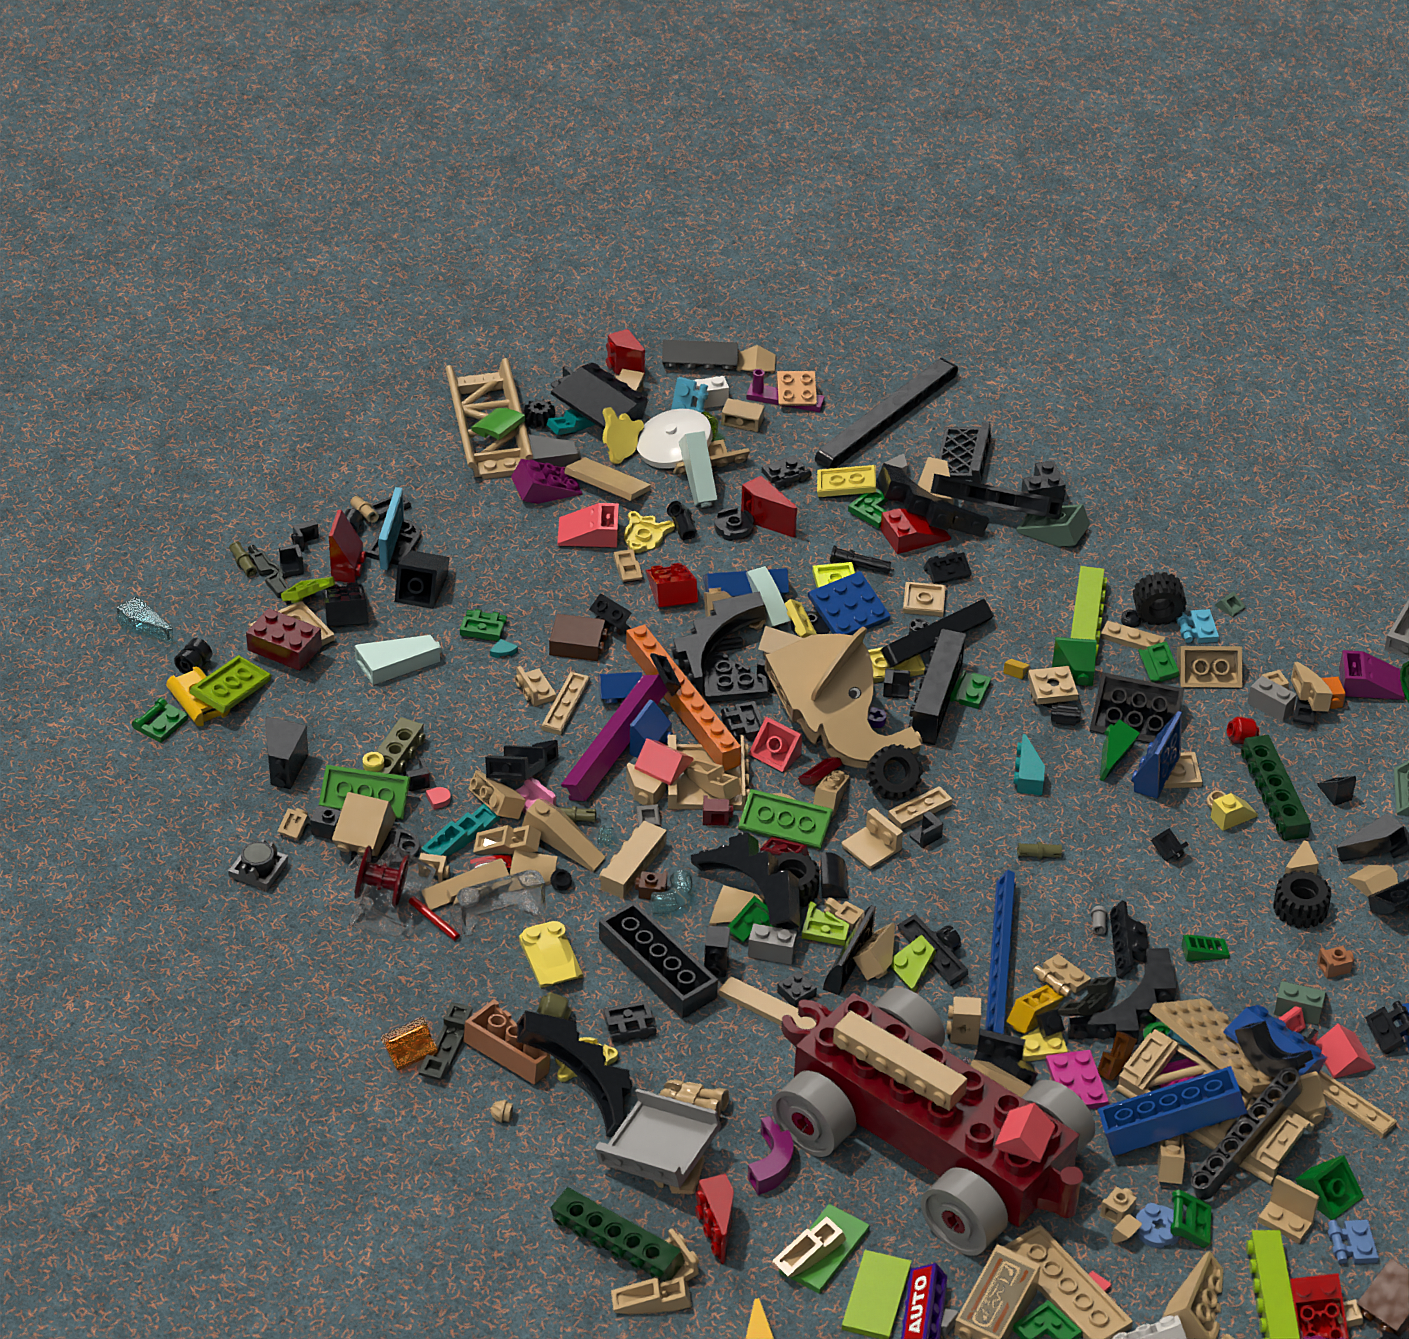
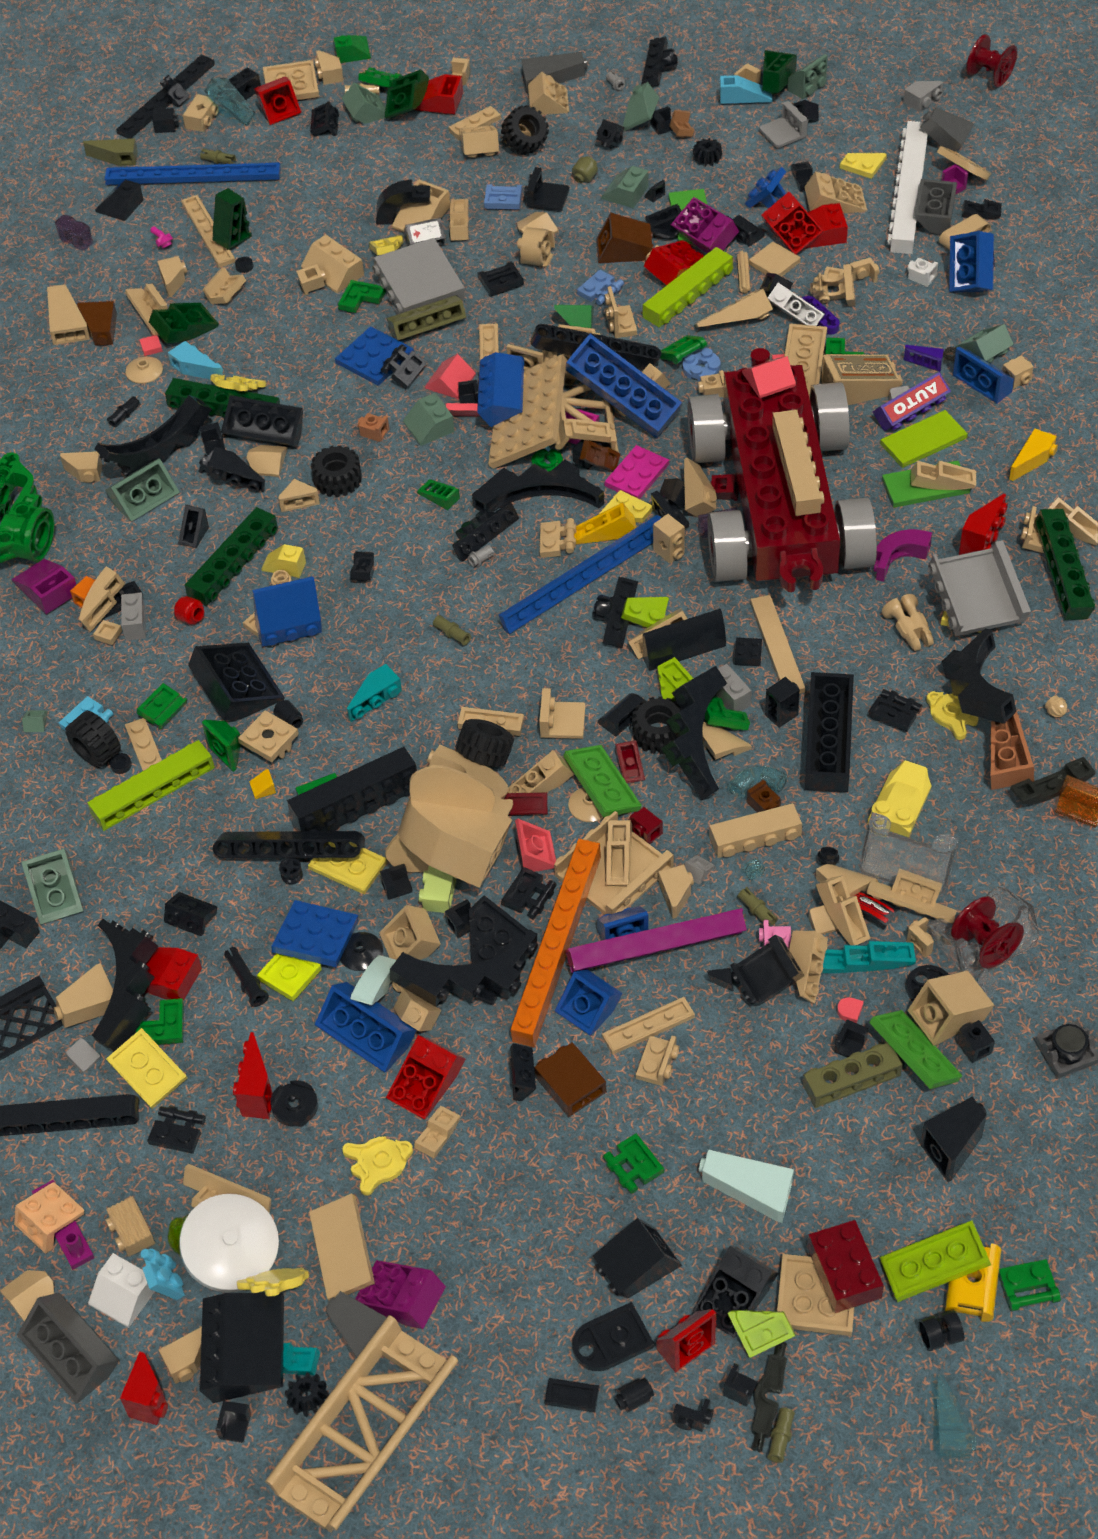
camera: 130 degrees left, 10 degrees up
tan bracket [278,808,311,841] -> none
tan pin [350,496,379,523] -> none
light yellow tile [363,752,384,772] -> none
medium azure plate [378,487,404,570] -> none
red bar [408,896,460,941] -> none
bright green slope [471,408,525,440] -> none
teal tile [490,639,518,658] -> none
tan wedge [522,798,605,872] -> none
olive head [537,992,572,1020] -> none
coral slope [557,503,619,548] -> none
coral slope [635,738,694,786] -> none
black slope [650,653,681,696] -> none
black piece [667,501,697,540] -> none
light aqua slope [679,431,718,508] -> none
light yellow plate [784,599,817,638] -> none
tan plate [823,898,864,930] -> none
black panel [883,668,910,699] -> none
tan tile [903,582,946,617] -> none
black panel [909,811,943,848] -> none
black arch [930,474,1063,519] -> none
black plate [1035,1008,1065,1037] -> none
pearl dark grey slope [1058,976,1116,1017] -> none
green slope [1100,719,1140,781] -> none
tan slope [1111,1214,1142,1244] -> none
tan slope [1177,646,1242,688] -> none
black arch [1234,1021,1314,1077] -> none

